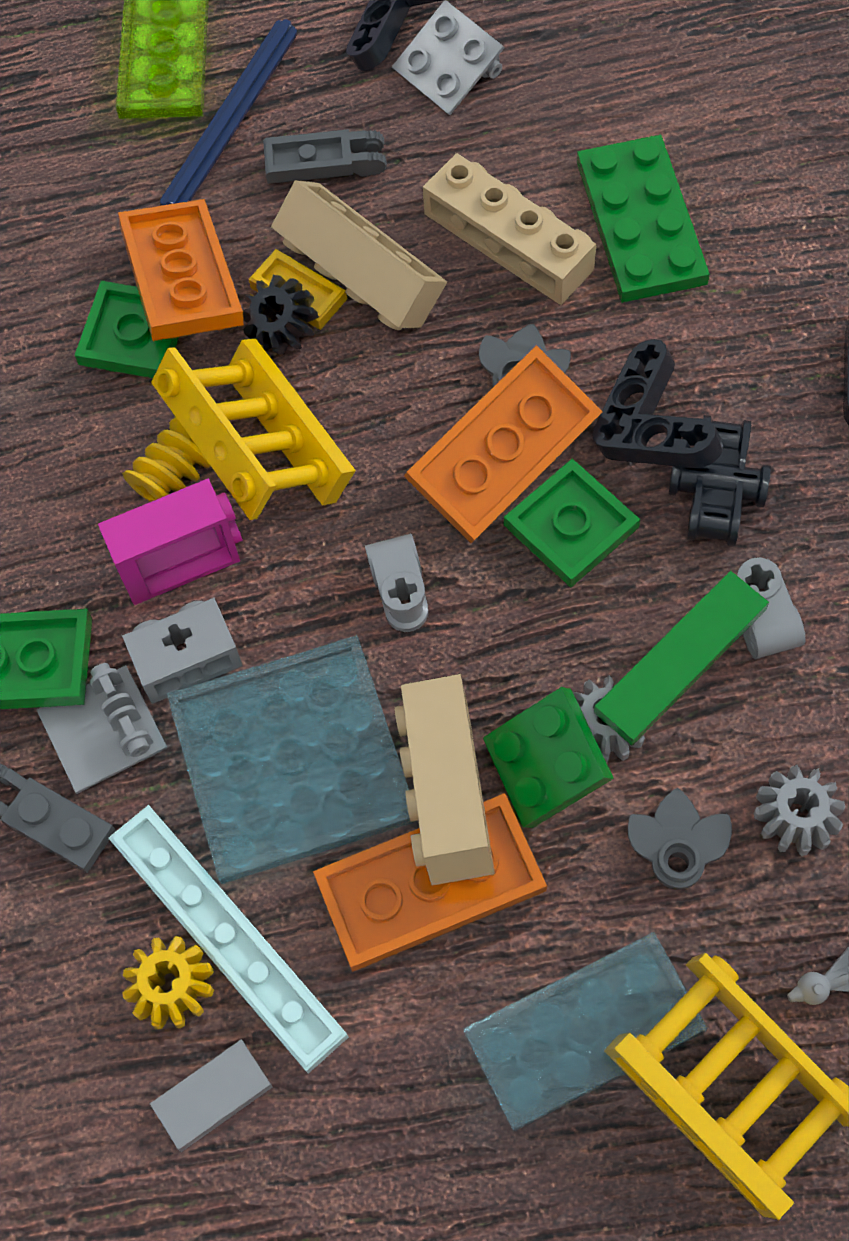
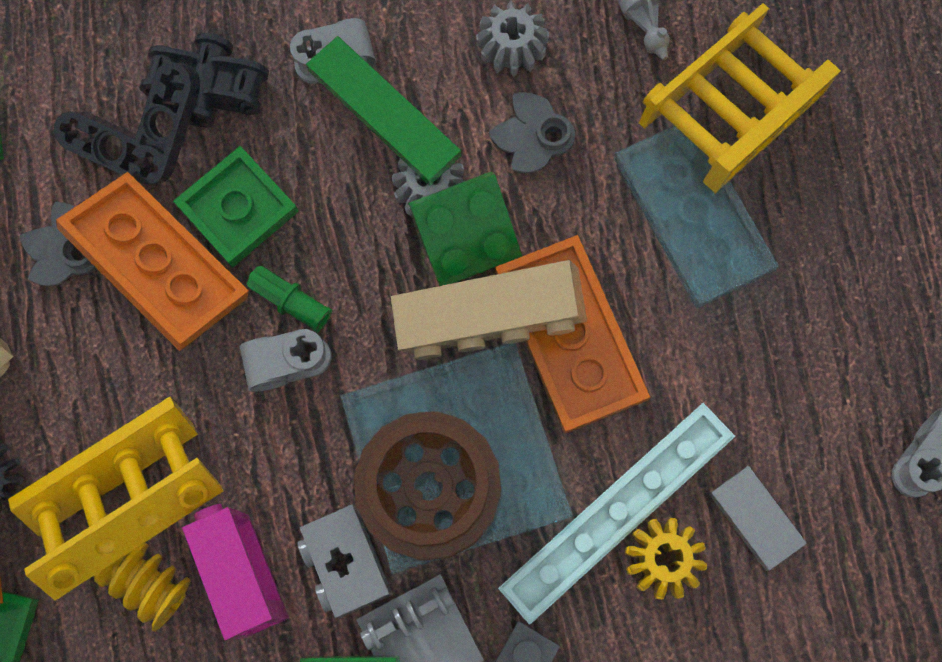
camera: 90 degrees left, 10 degrees up
none -> green axle [247,266,332,333]
none -> reddish brown wheel [354,411,501,561]

